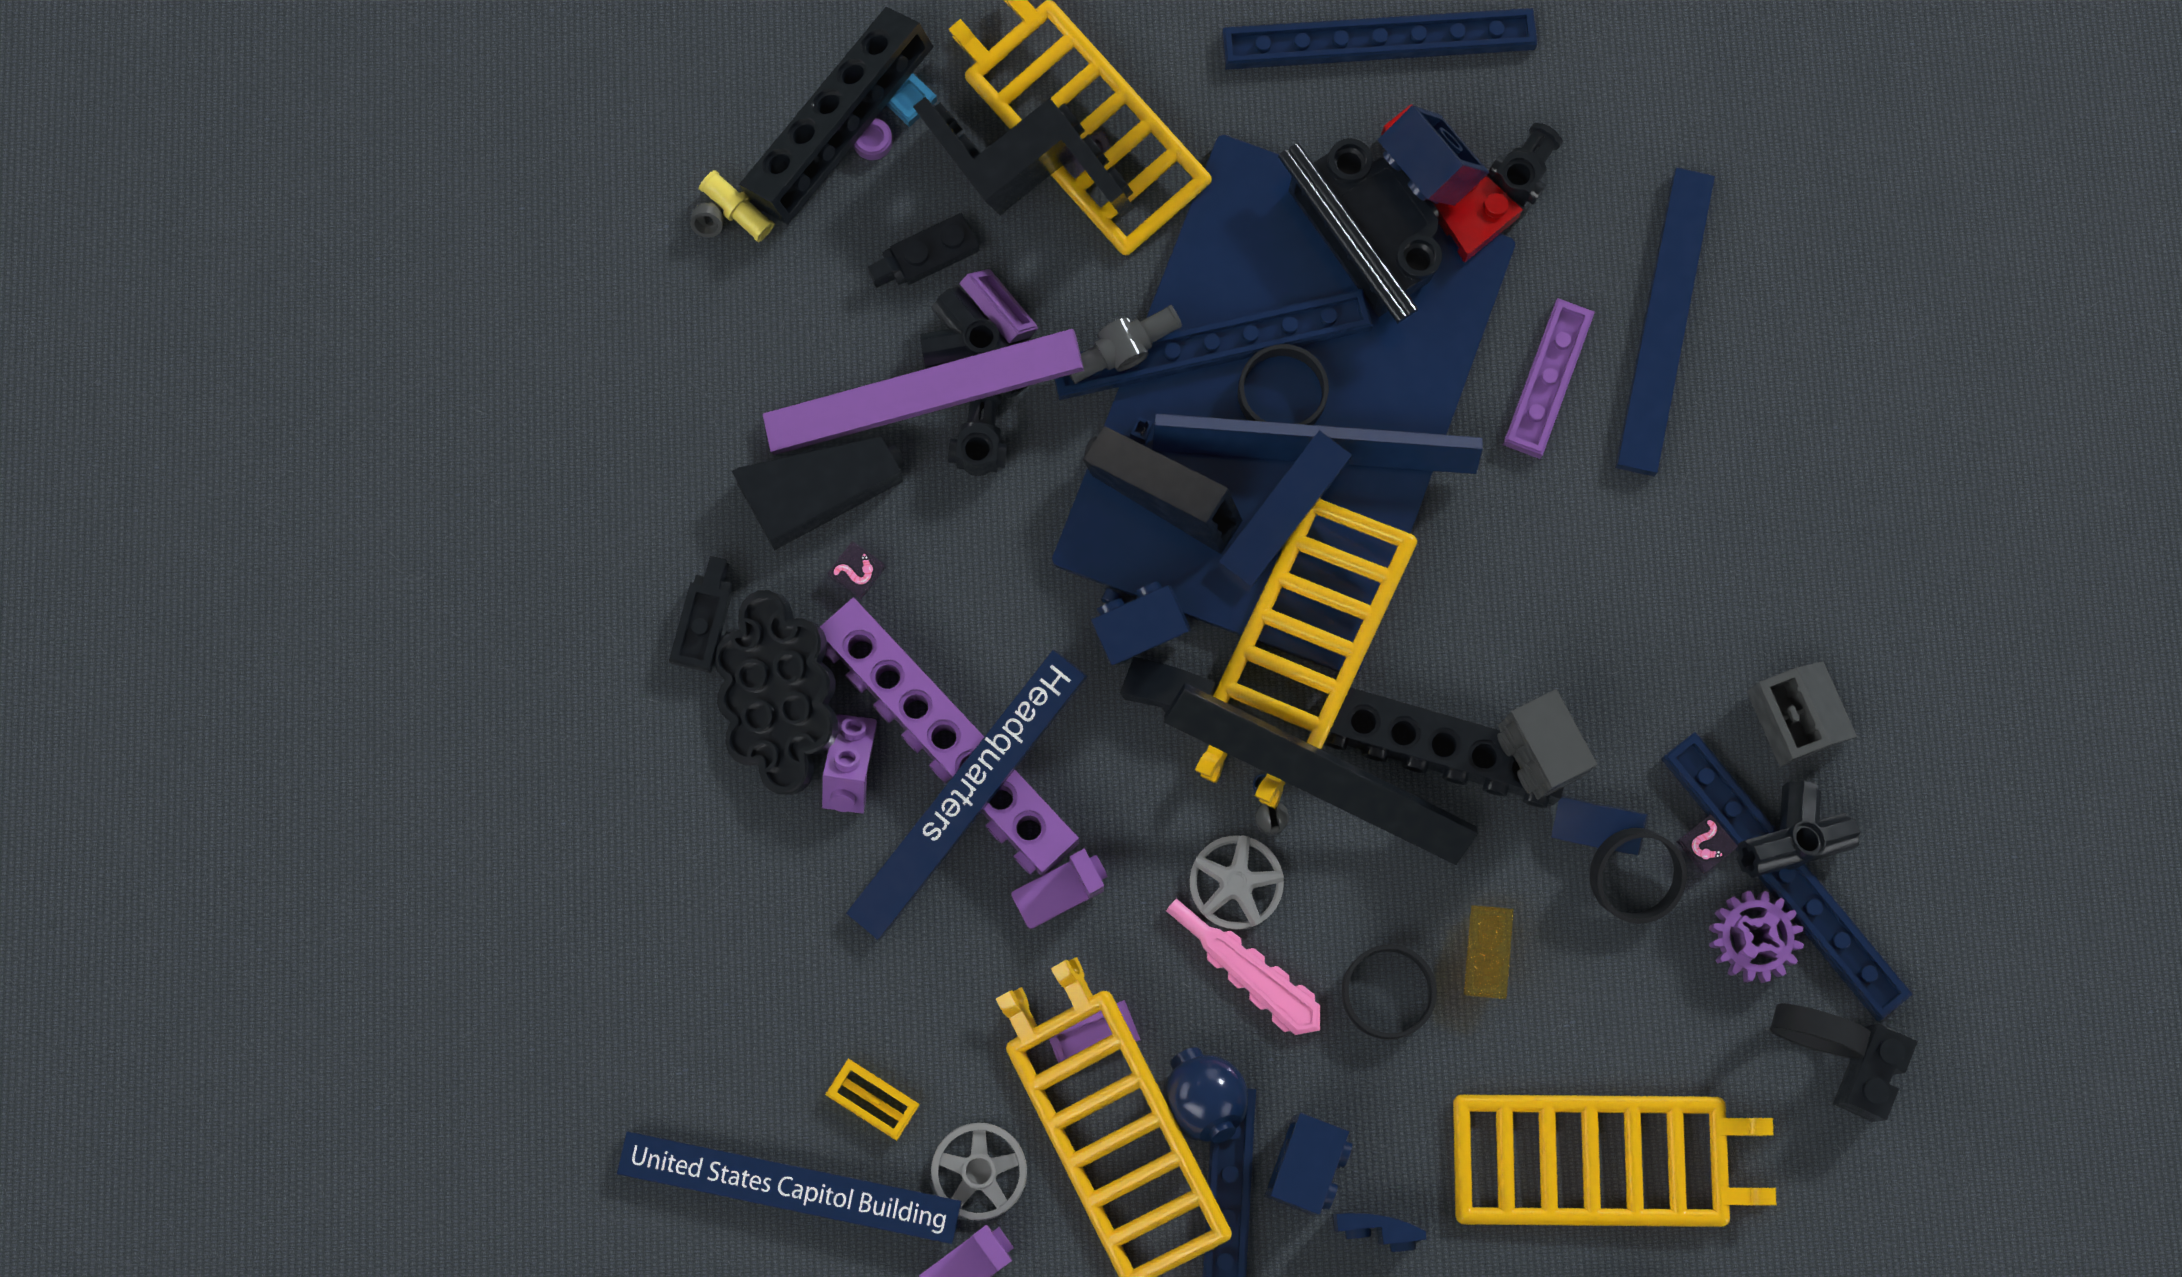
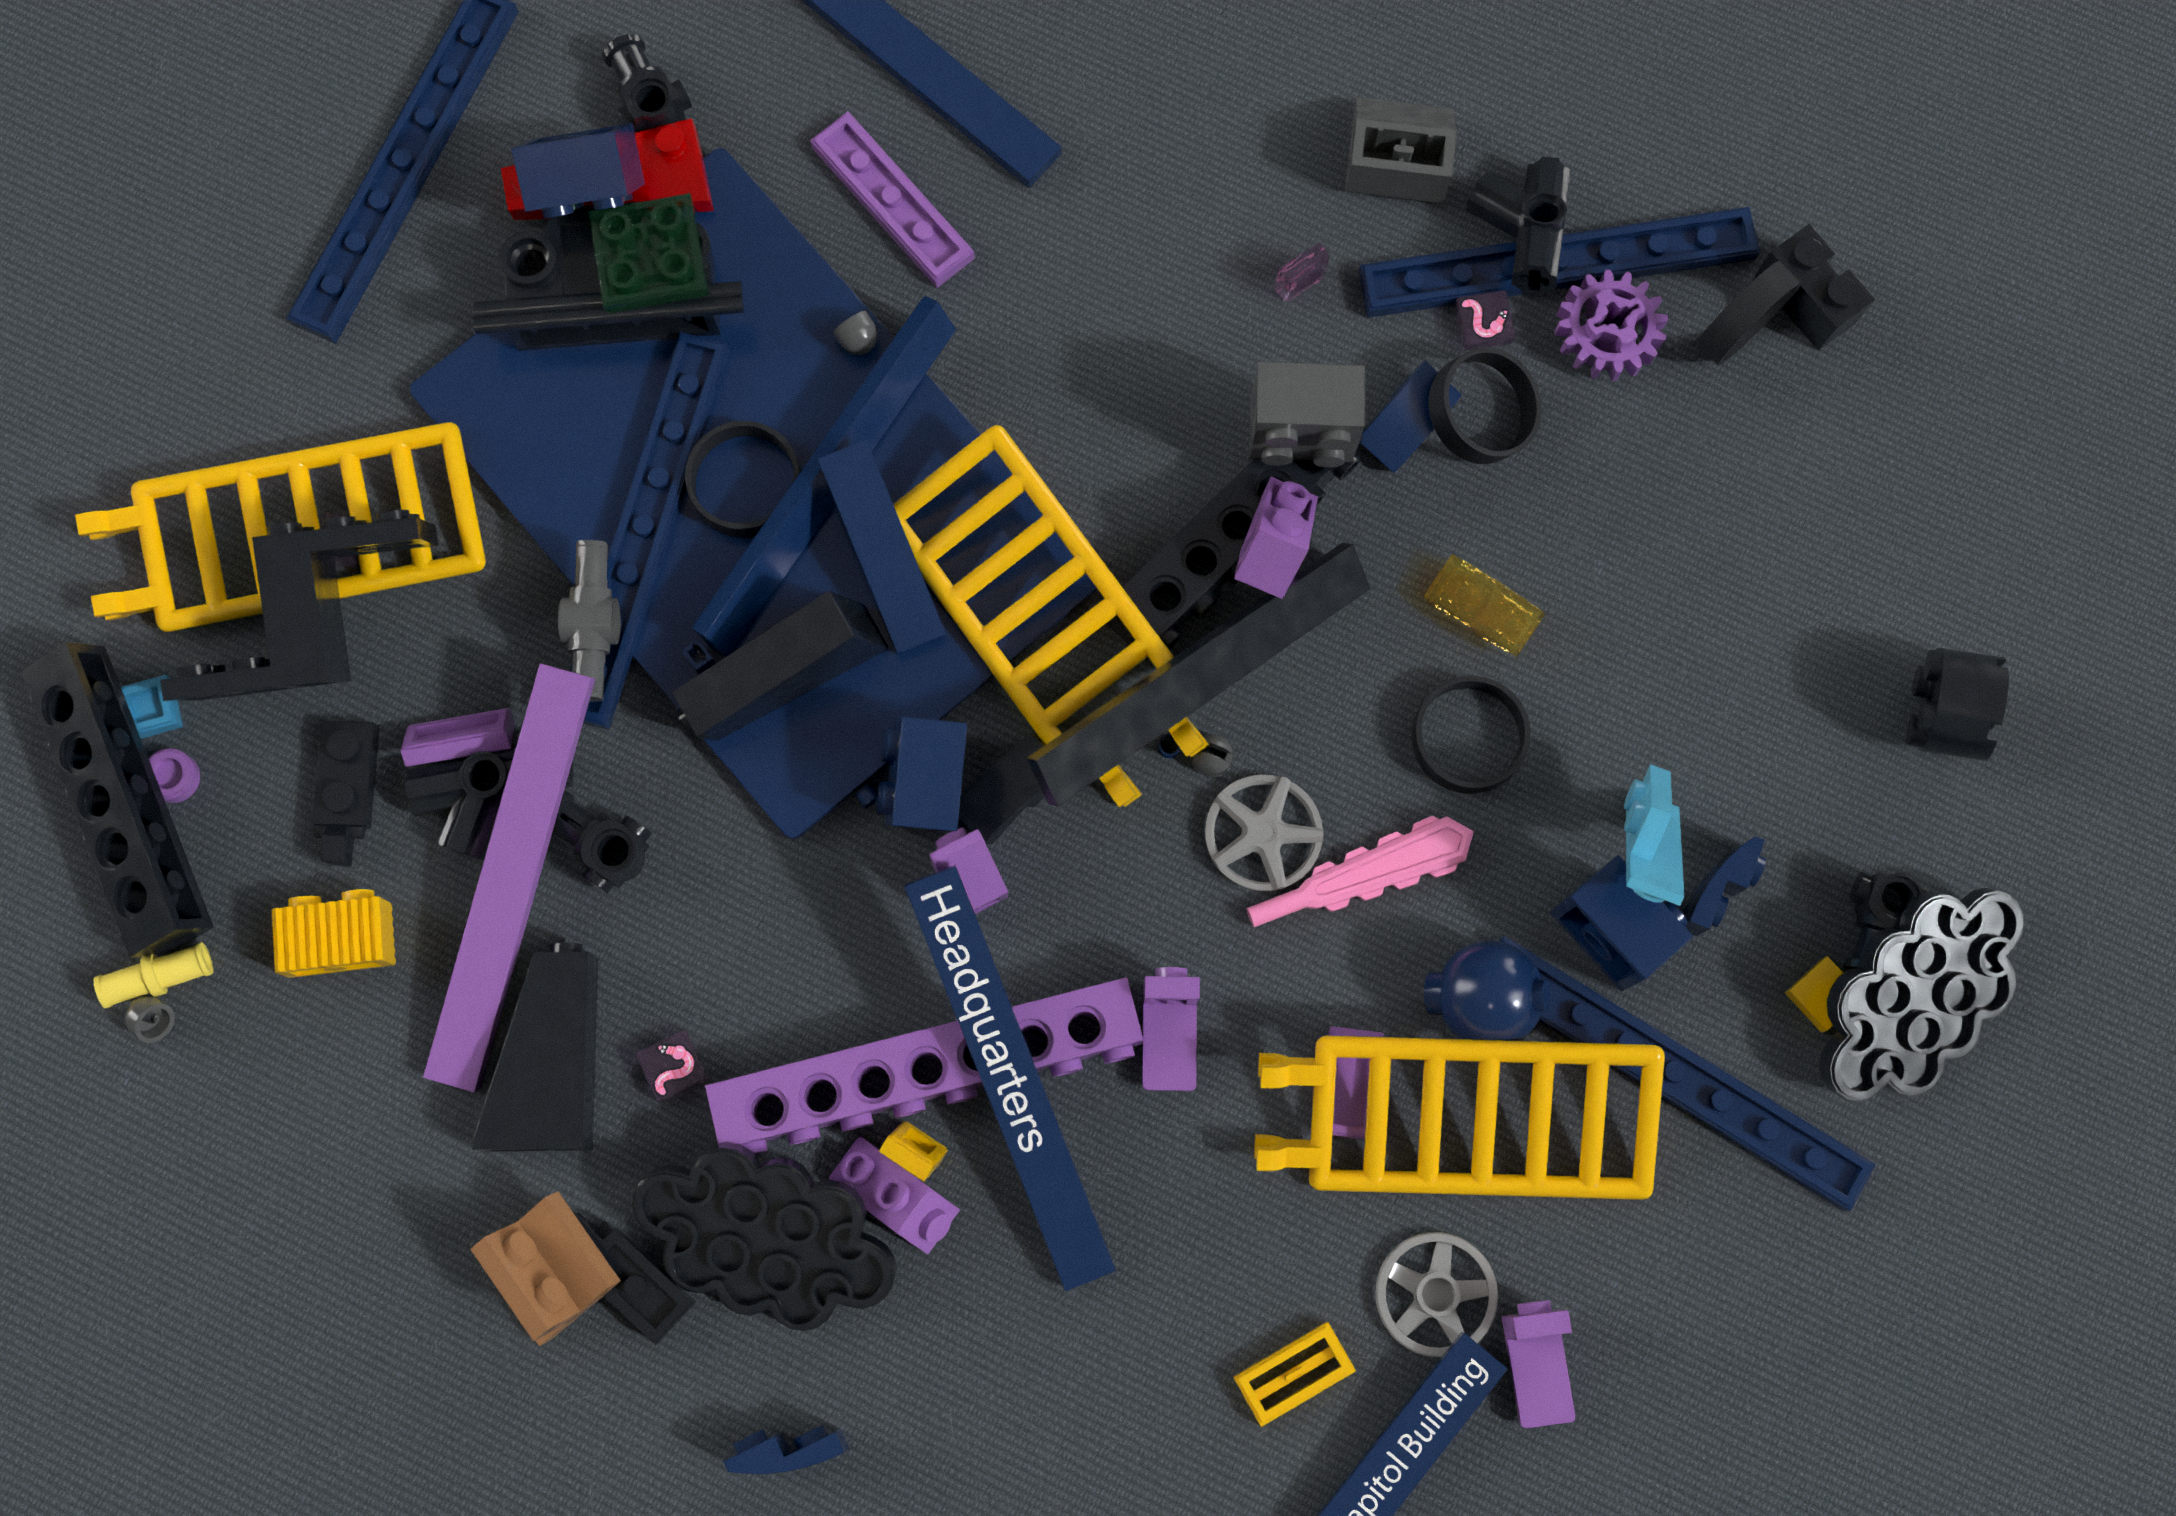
camera: 60 degrees left, 0 degrees up
yellow bar [1453,1094,1777,1227] -> none
none -> yellow brick [272,889,396,978]
none -> medium nougat bracket [470,1191,620,1346]
none -> clear green tile [589,193,709,314]
none -> dark blue slope [723,1425,850,1474]
none -> dark grey hinge [833,311,877,355]
none -> yellow tile [879,1121,948,1182]
none -> medium lavender slope [930,828,1008,914]
none -> medium lavender slope [1234,477,1318,599]
none -> clear purple tile [1274,242,1330,301]
none -> medium azure bracket [1624,764,1684,906]

